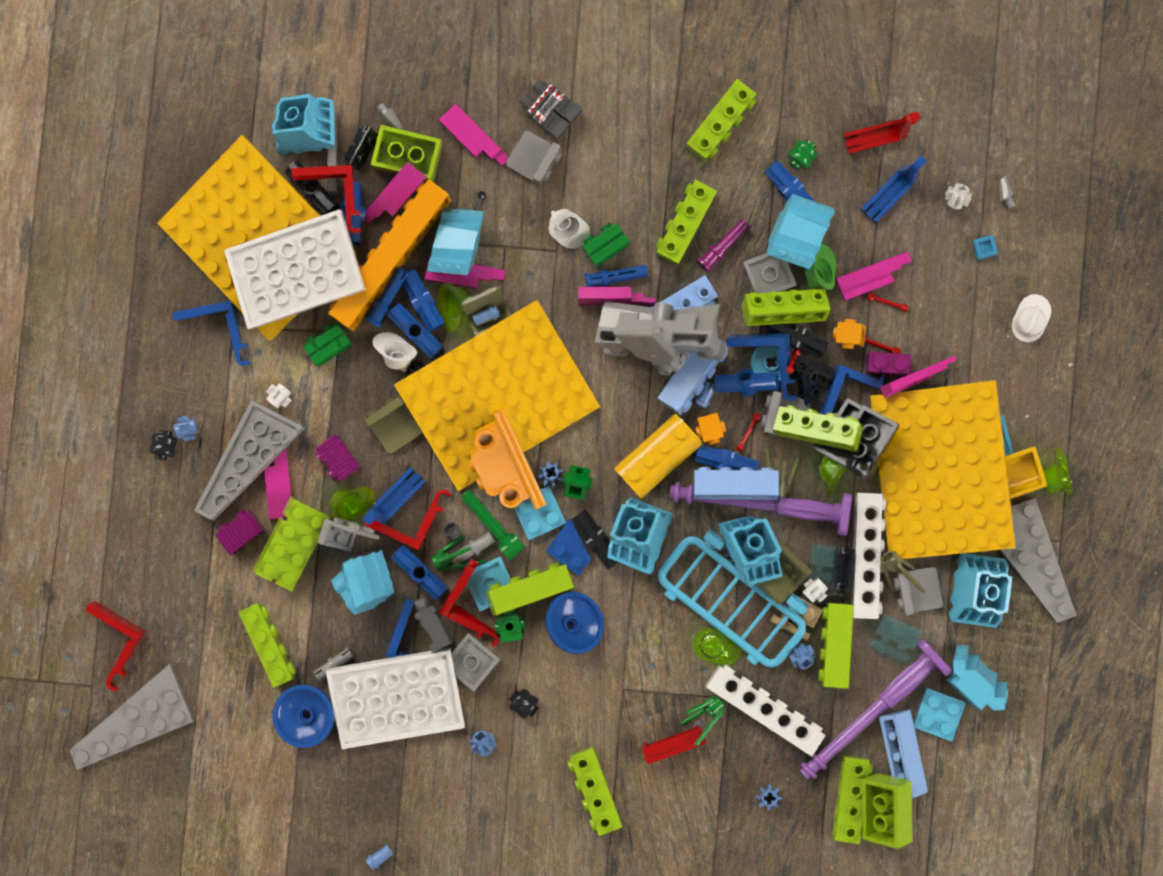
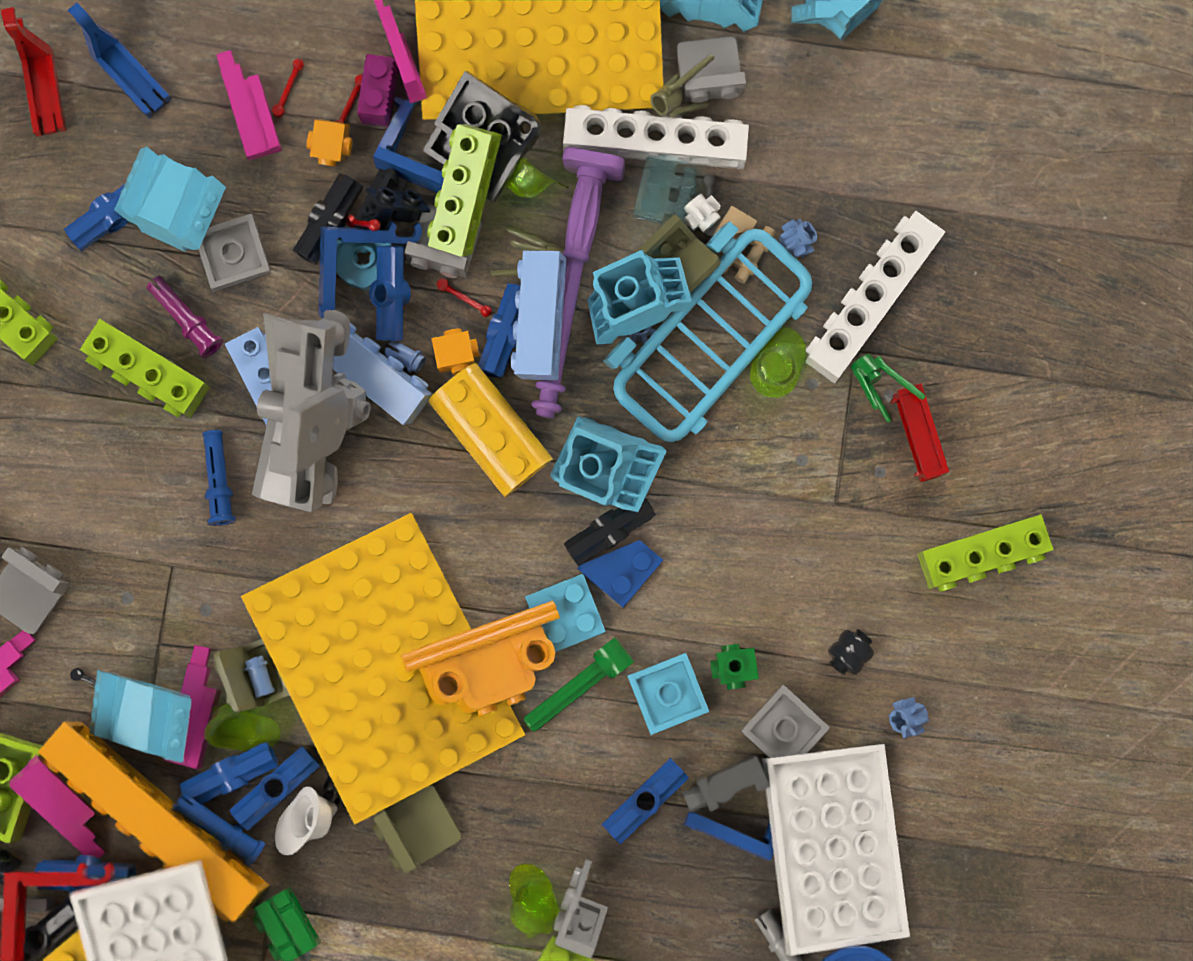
camera: 90 degrees left, 5 degrees down
magenta brick [315,434,361,482] -> none
medium azure slope [331,550,395,615] -> none
blue hinge [363,467,426,525] -> none
red hinge [364,490,451,551] -> none
medium blue pin [366,844,394,870] -> none
green plant [432,535,486,572] -> none
red hinge [439,559,500,647] -> none
dark grey hinge [442,521,461,540] -> none
light grey pin [453,532,495,564] -> none
lime brick [485,562,574,616] -> none
medium blue gear [538,461,563,488] -> none
blue dish [546,592,604,654] -> none
white piece [549,209,590,249] -> none
green brick [562,465,593,500] -> none
dark pink piece [578,287,656,306] -> none
green brick [582,223,630,268] -> none
lime brick [741,288,830,326] -> none
medium blue gear [756,783,782,811] -> none
green piece [787,139,818,170] -> none
medium lavender piece [800,638,953,780] -> none
bright green piece [805,244,836,290] -> none
lime brick [818,602,854,689] -> none
black hinge [830,546,855,591] -> none
lime brick [832,755,873,844] -> none
lime brick [862,773,912,849] -> none
clear light blue plate [869,614,923,663] -> none
light blue brick [879,710,928,798] -> none
medium azure plate [913,688,966,742] -> none

